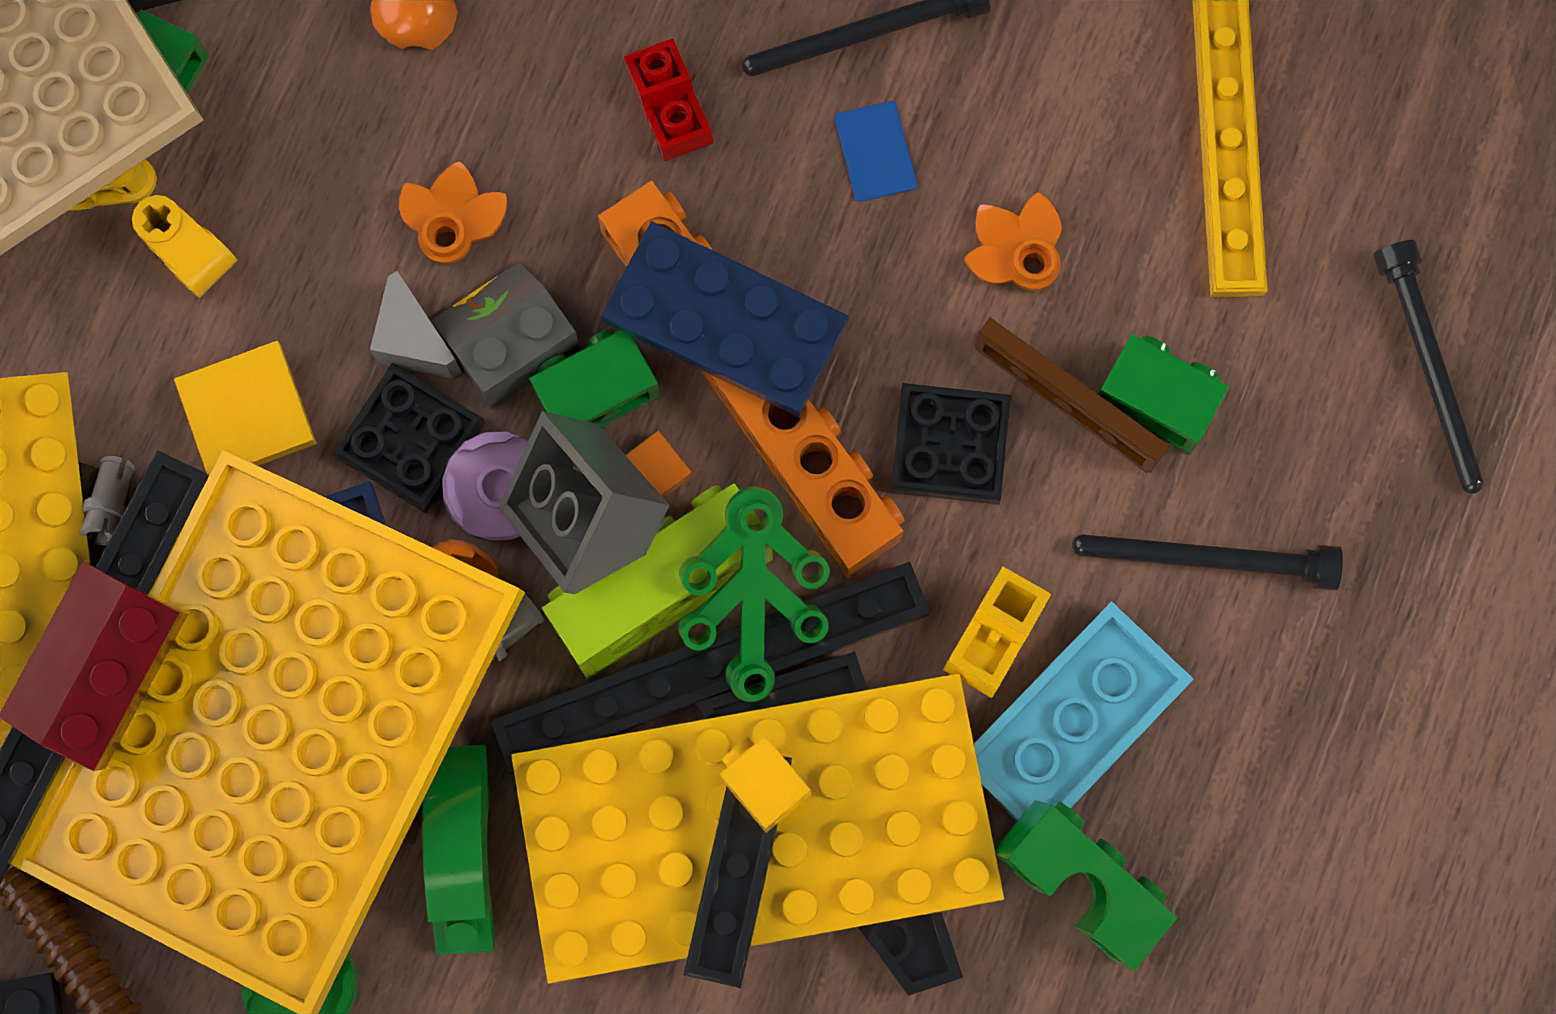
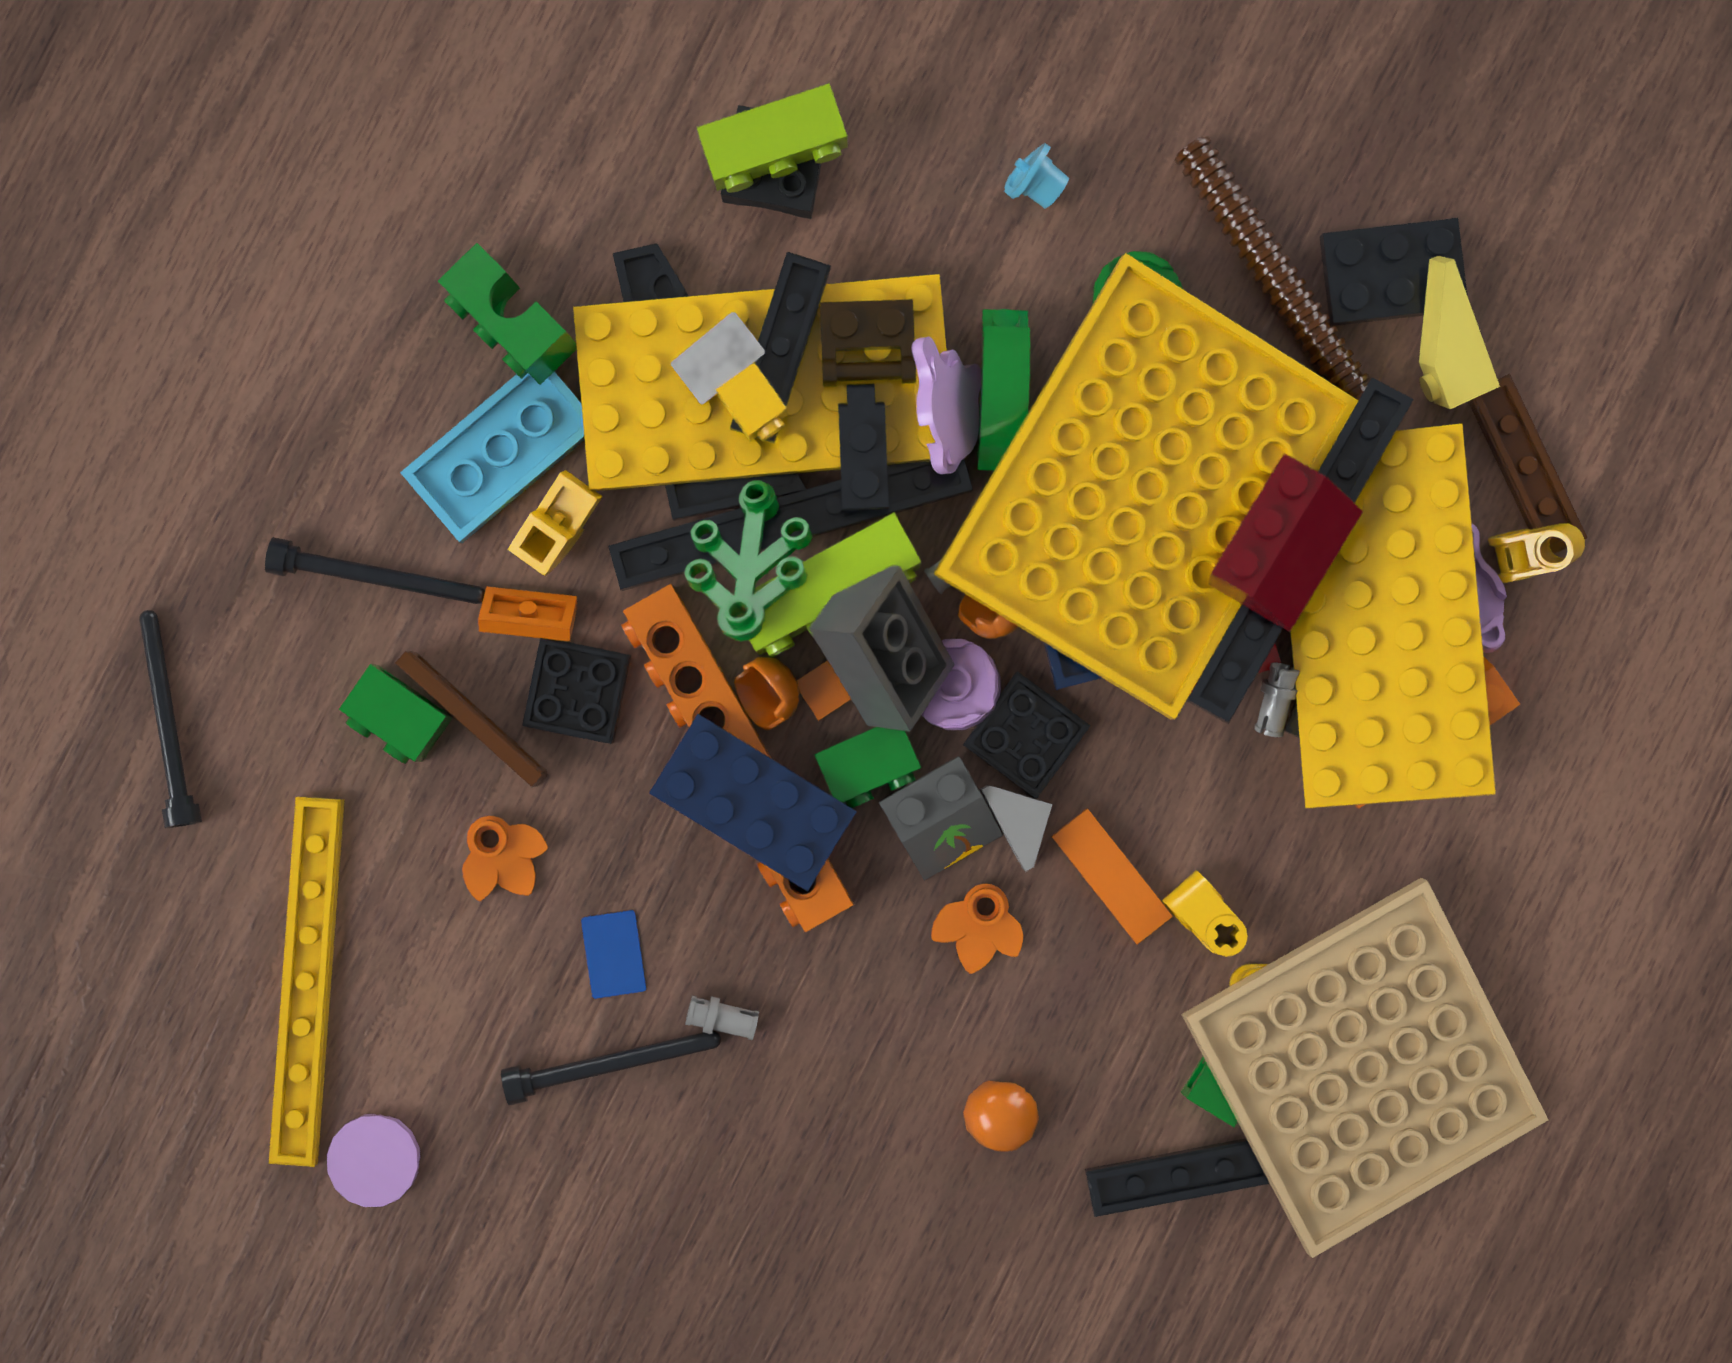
camera: 175 degrees left, 10 degrees up
yellow tile [174,340,317,475] -> none
red slope [624,38,714,161] -> none
none -> orange plate [478,586,577,641]
none -> flat silver sticker [671,312,765,404]
none -> light grey pin [685,995,759,1040]
none -> orange hair [734,657,799,730]
none -> dark brown plate [820,299,916,386]
none -> black hinge [838,384,889,511]
none -> lavender tile [912,337,981,474]
none -> orange tile [1051,808,1173,945]

